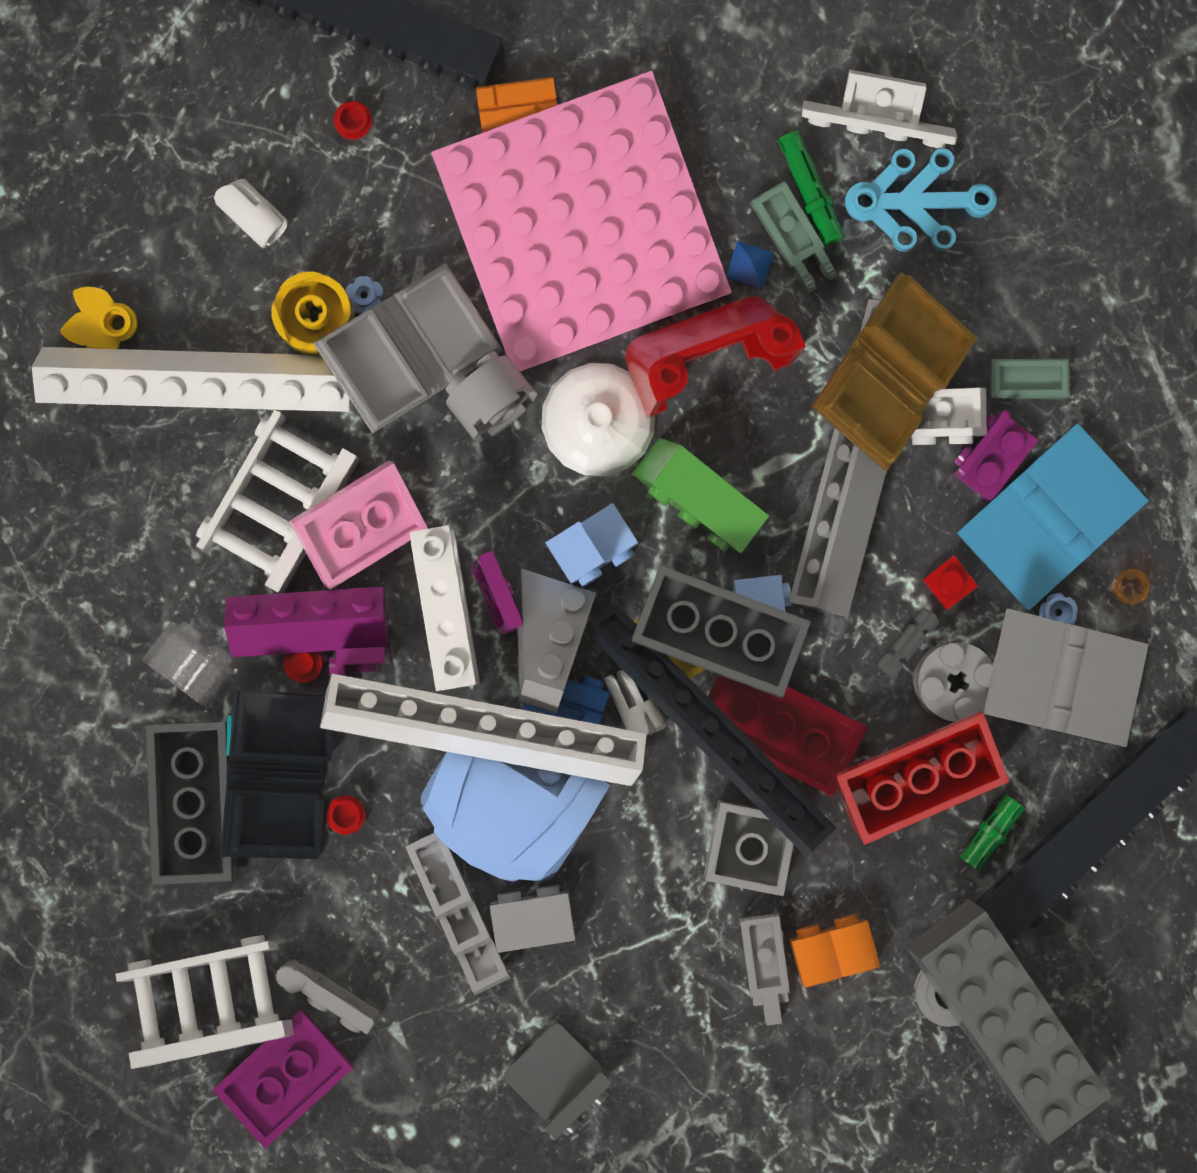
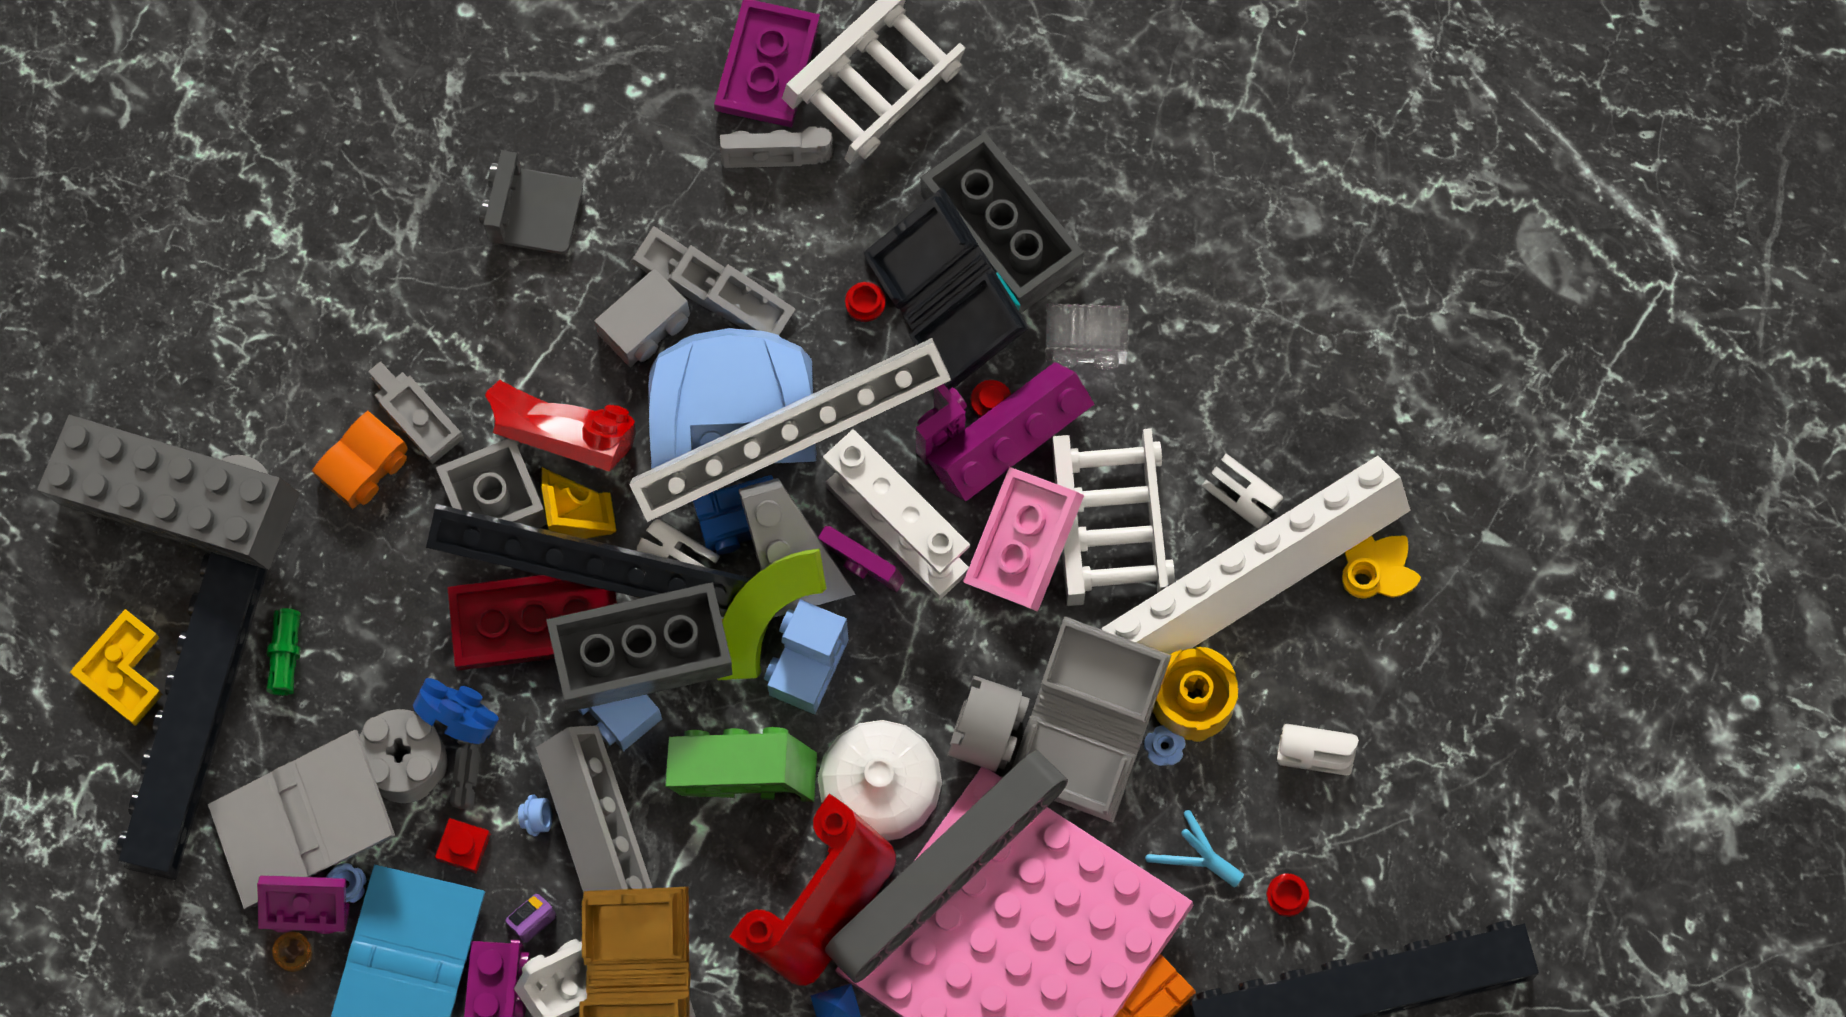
camera: 145 degrees right, 15 degrees down
red slope [835,711,1009,845] -> none
none -> yellow plate [70,609,163,726]
none -> magenta bracket [257,875,350,934]
none -> blue plate [413,678,499,744]
none -> red slope [485,380,636,472]
none -> medium lavender slope [506,894,557,943]
none -> light blue plate [518,795,552,836]
none -> yellow slope [542,467,616,539]
none -> lime tile [717,548,826,680]
none -> dark grey beam [825,750,1068,983]
none -> medium azure plant [1145,810,1244,888]
none -> white arm [1202,453,1283,529]

